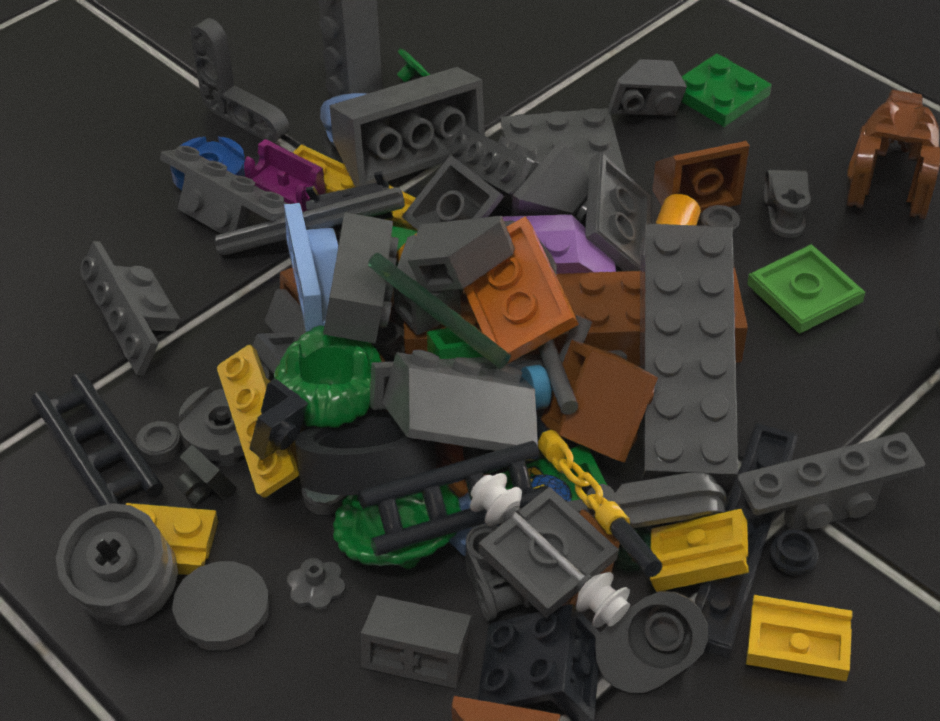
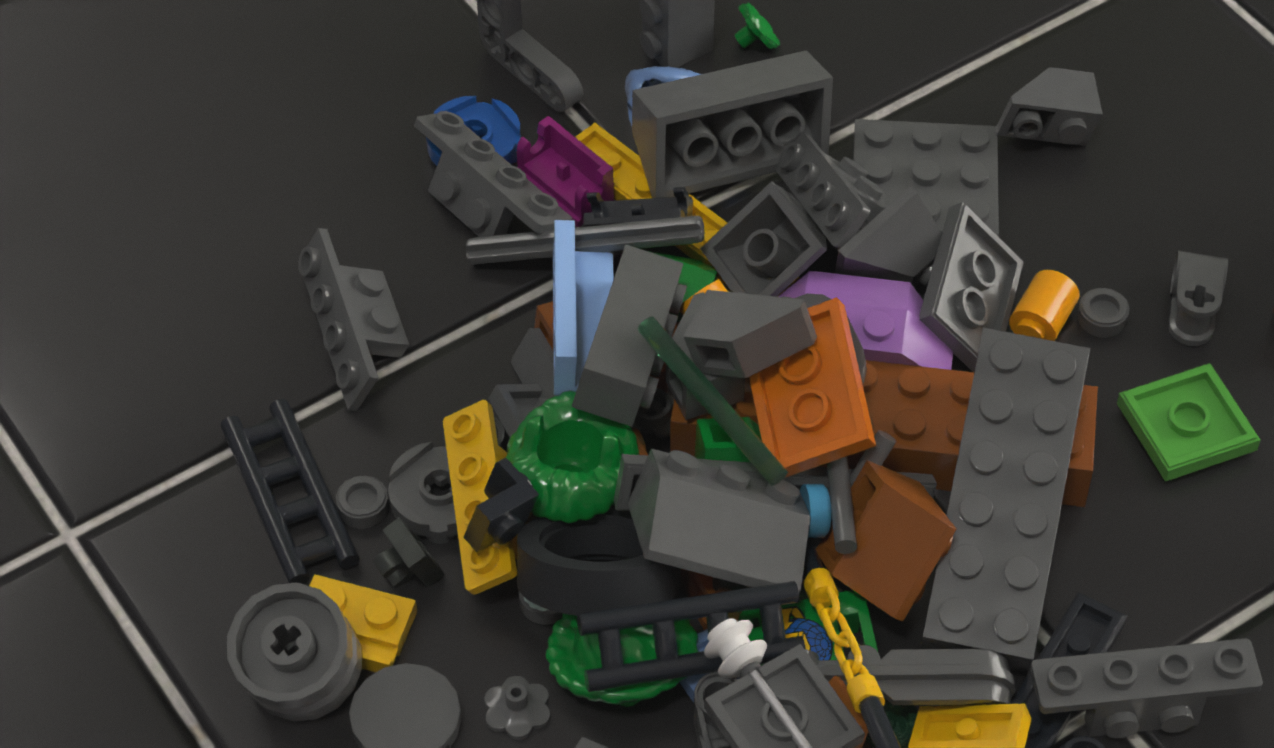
camera: 10 degrees right, 5 degrees up
dark orange slope [653,141,750,213] -> none
green plate [681,53,772,127] -> none

